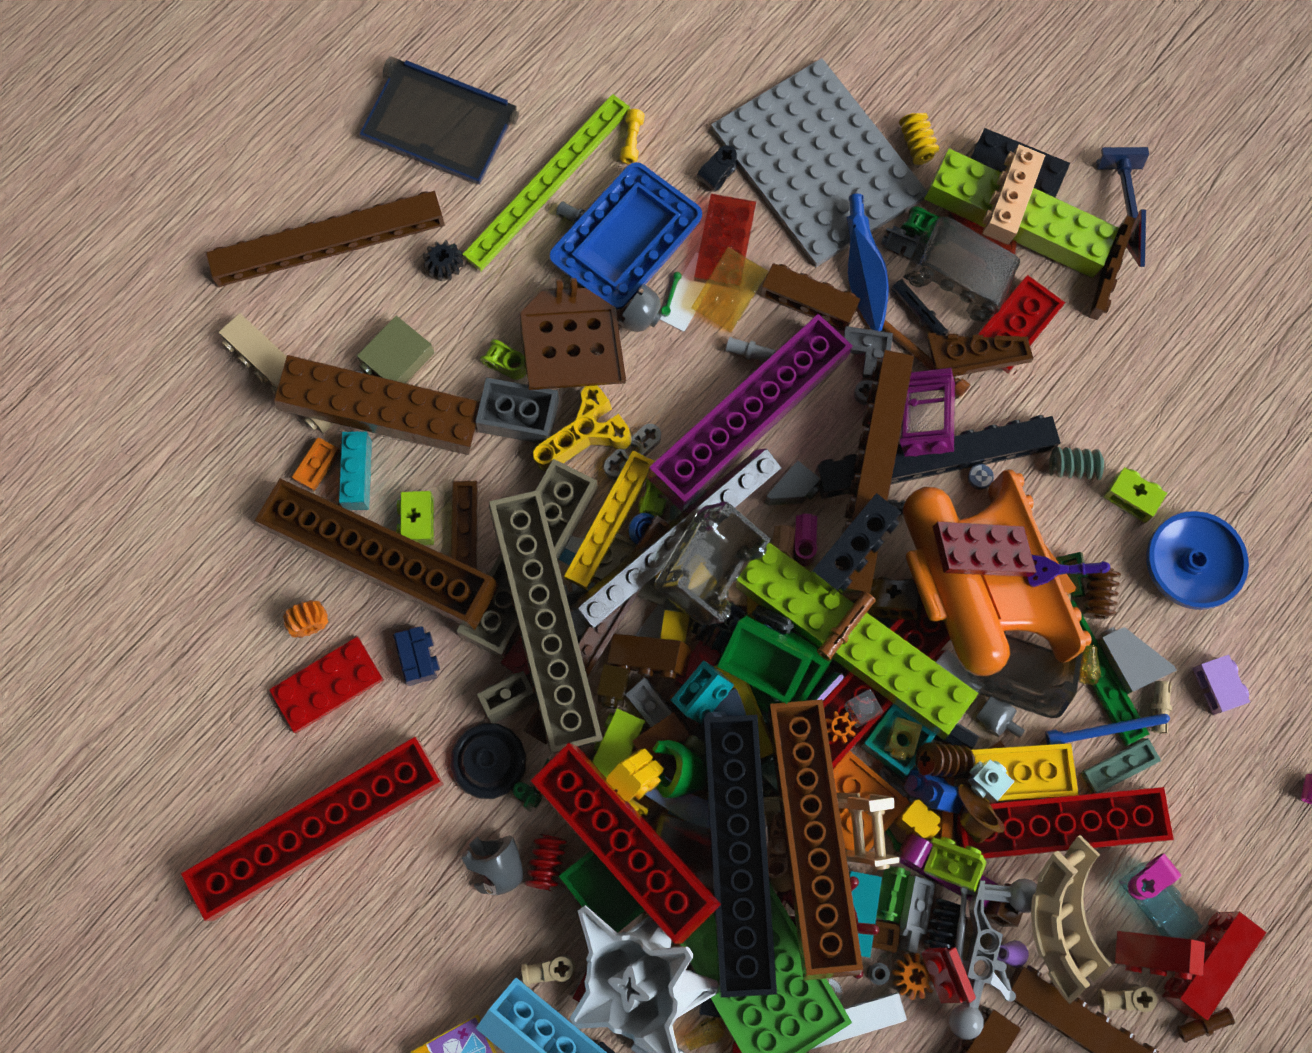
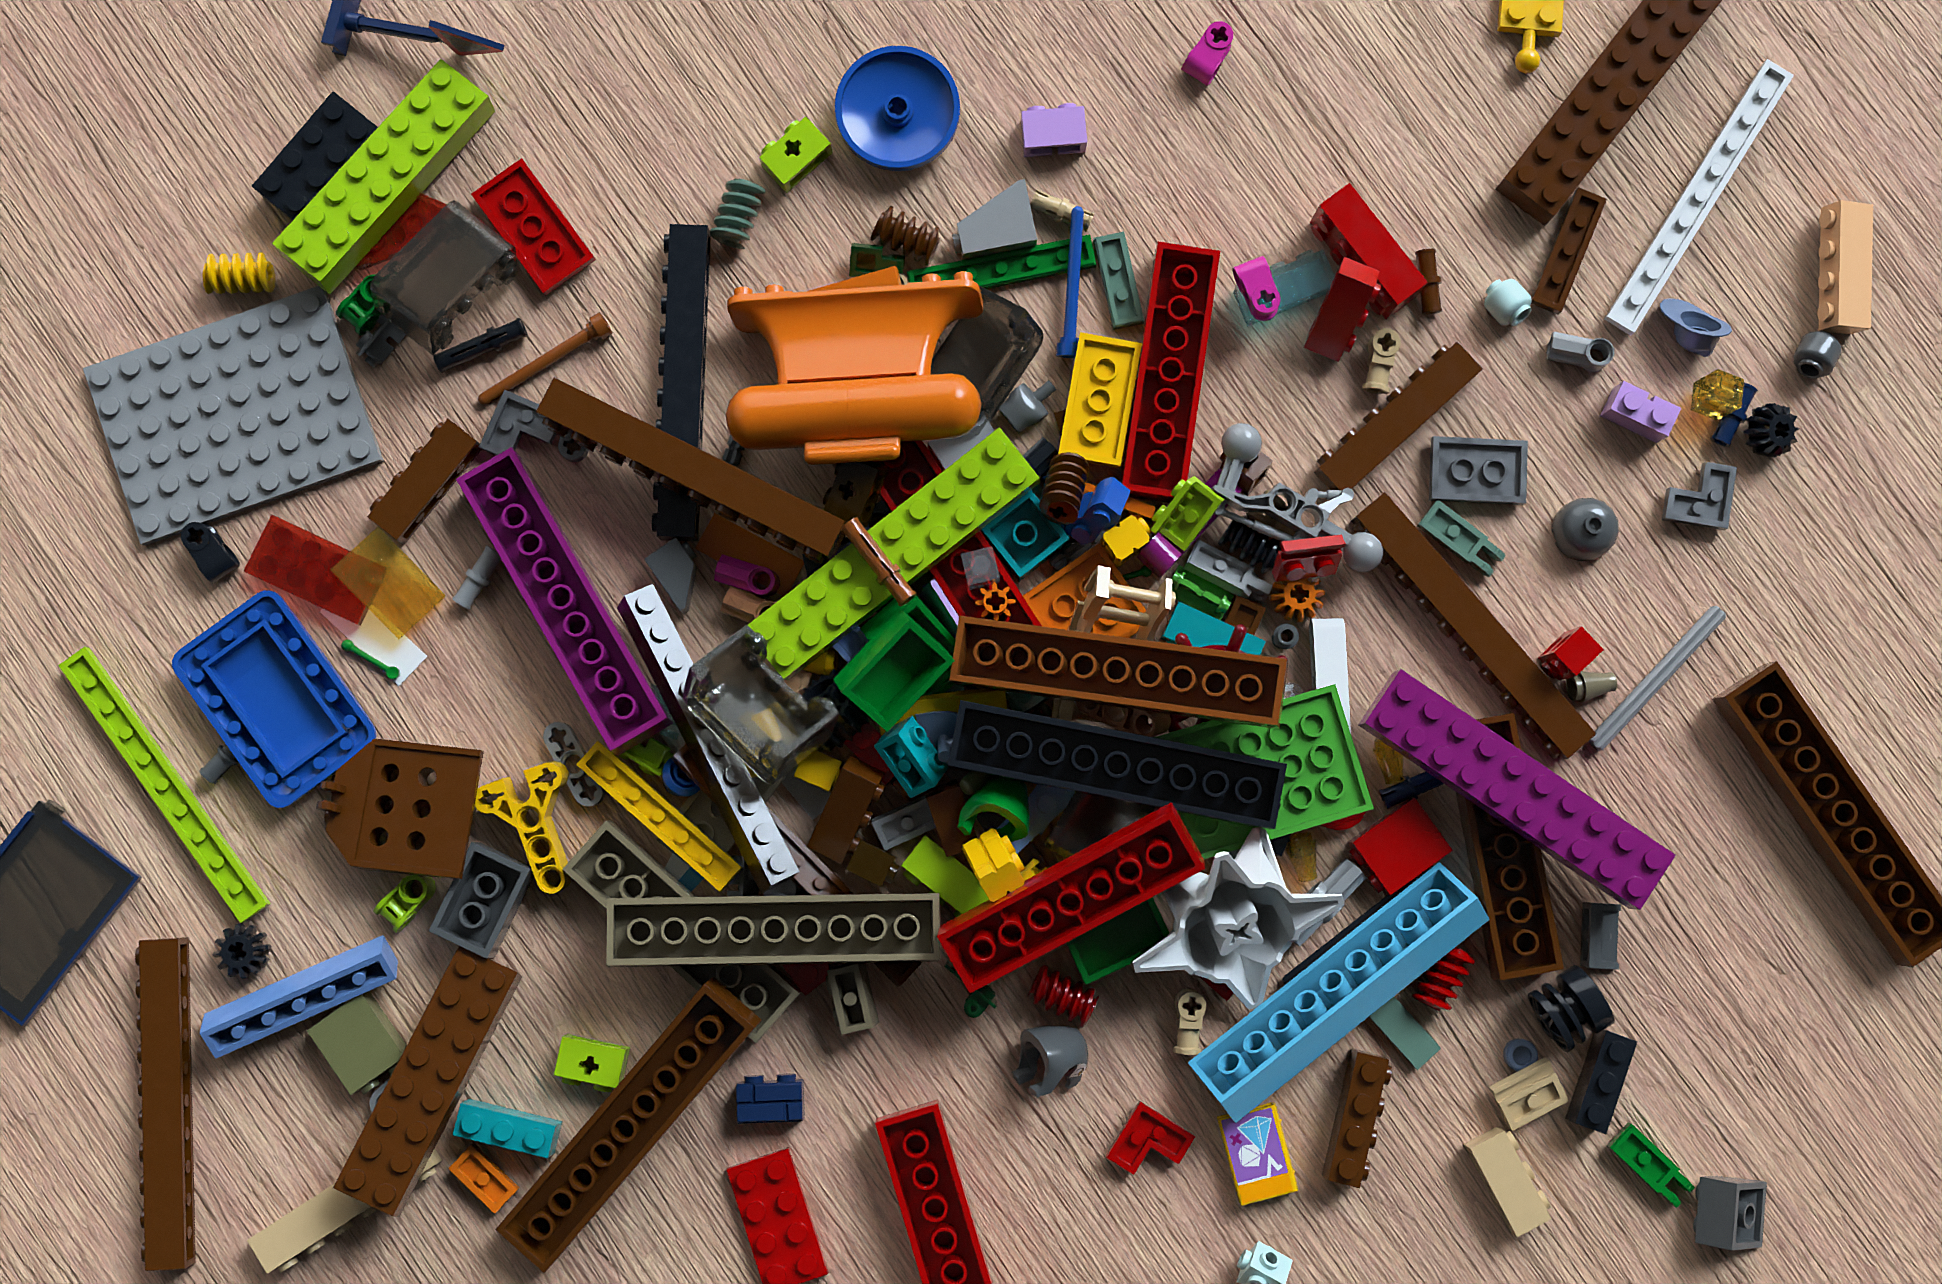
camera: 75 degrees left, 10 degrees up
orange gear [283,600,328,638] -> none
black piece [450,723,526,799] -> none
reddish brown plate [451,481,478,570] -> none
dark grey cylinder [618,283,661,332] -> none
yellow piece [619,109,645,164] -> none
dark grey axle [752,605,794,634] -> none
black brick [809,493,901,596] -> none
blue animal [846,193,889,331] -> none
clear yellow brick [884,717,922,760] -> none
magenta door [900,368,955,456] -> none
reddish brown wing [926,333,1033,377] -> none
plate [932,522,1036,577] -> none
reddish brown piece [958,784,1005,843] -> none
light aqua brick [967,759,1014,803] -> none
sand blue tile [968,464,994,490] -> none
light nougat brick [982,144,1045,245] -> none
medium lavender cone [997,940,1029,968] -> none
dark purple piece [1028,555,1110,587] -> none
tan fence [1031,835,1112,1004] -> none
clear yellow cone [1075,645,1101,684] -> none
reddish brown wing [1089,215,1136,320] -> none
none -> medium blue brick [199,935,398,1059]
none -> orange sticker [695,513,804,596]
none -> red plate [1106,1100,1196,1175]

